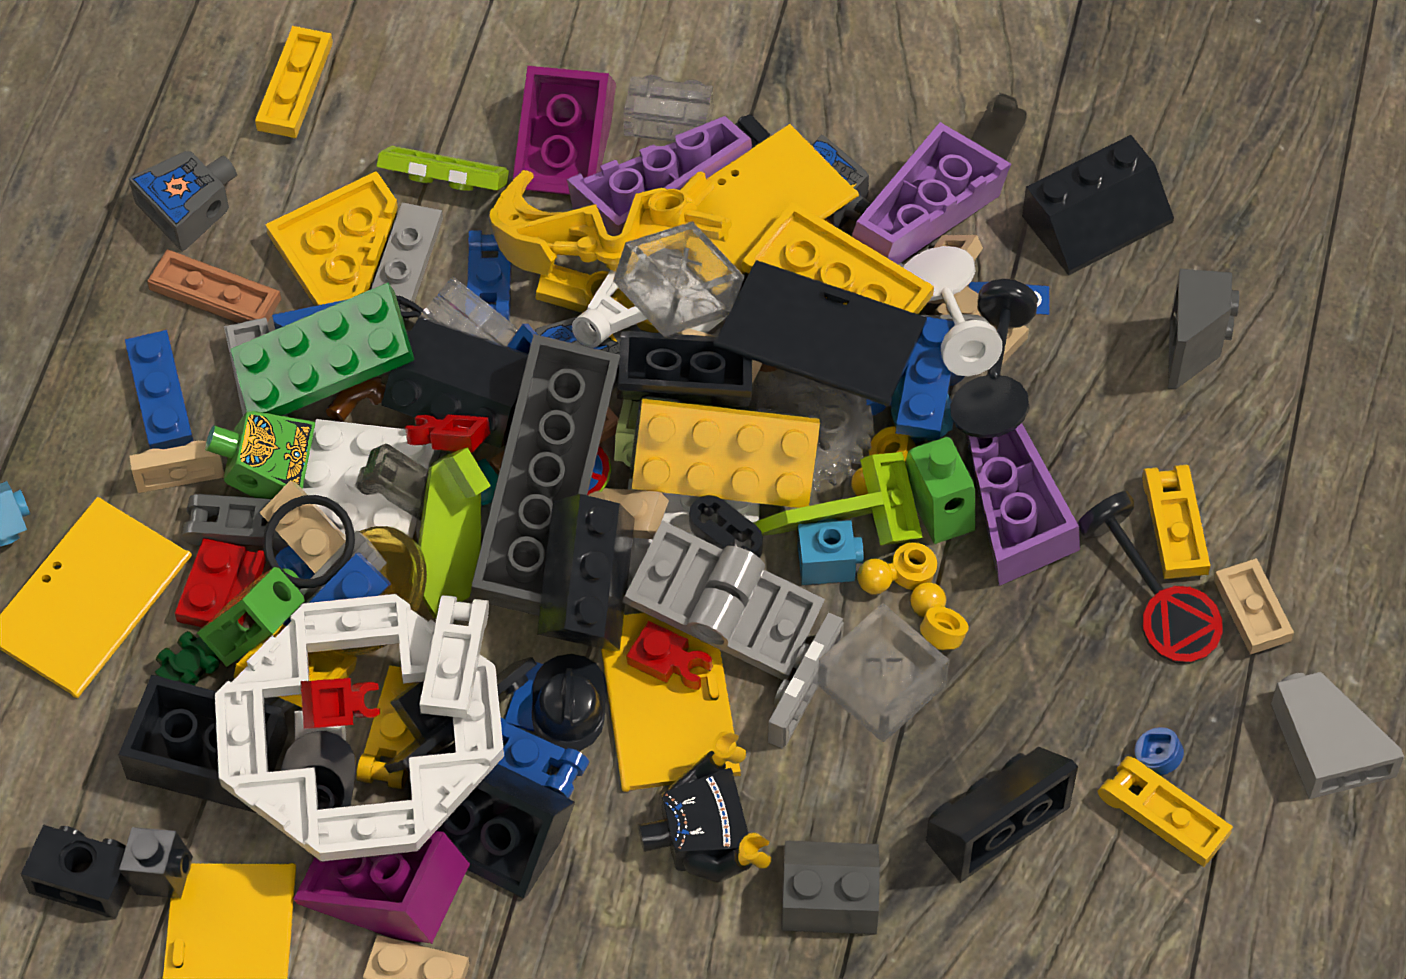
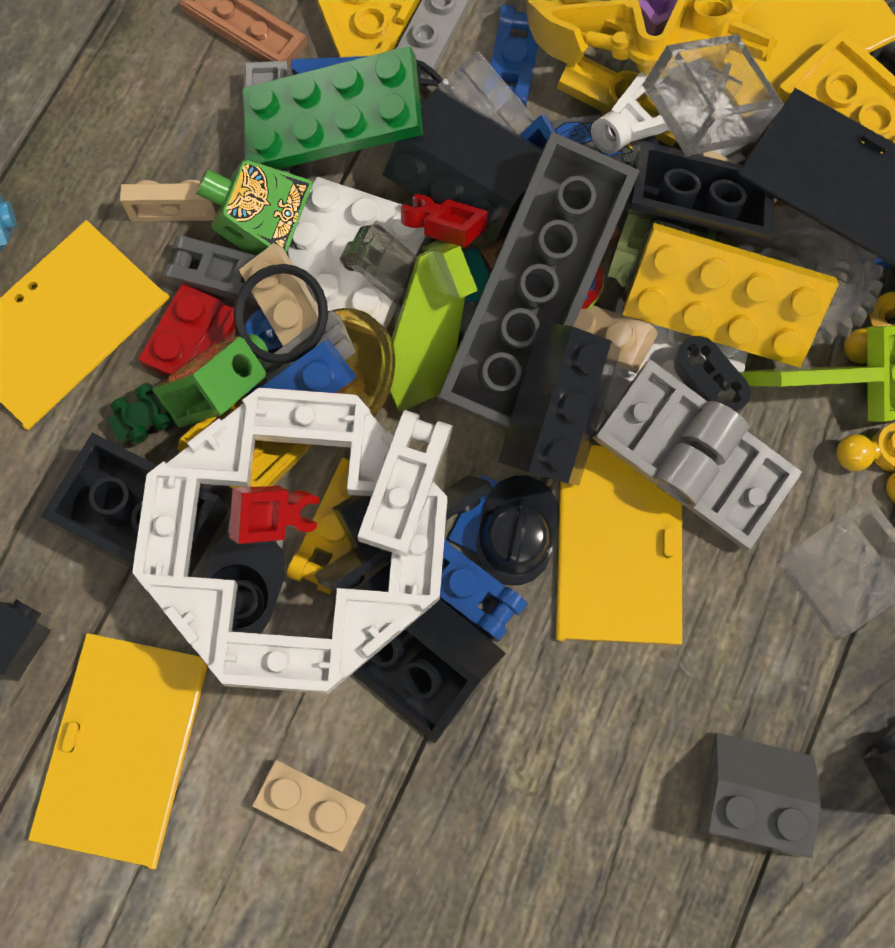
camera: 10 degrees right, 15 degrees up
brick [119,827,193,899] -> none
blue plate [125,330,193,450] -> none
magenta slope [293,831,470,943] -> none
reddish brown arm [326,376,386,422] -> none
red plate [626,621,713,690] -> none
black torso [638,731,771,883] -> none
light grey plate [768,612,844,749] -> none
dark azure brick [797,519,864,585] -> none

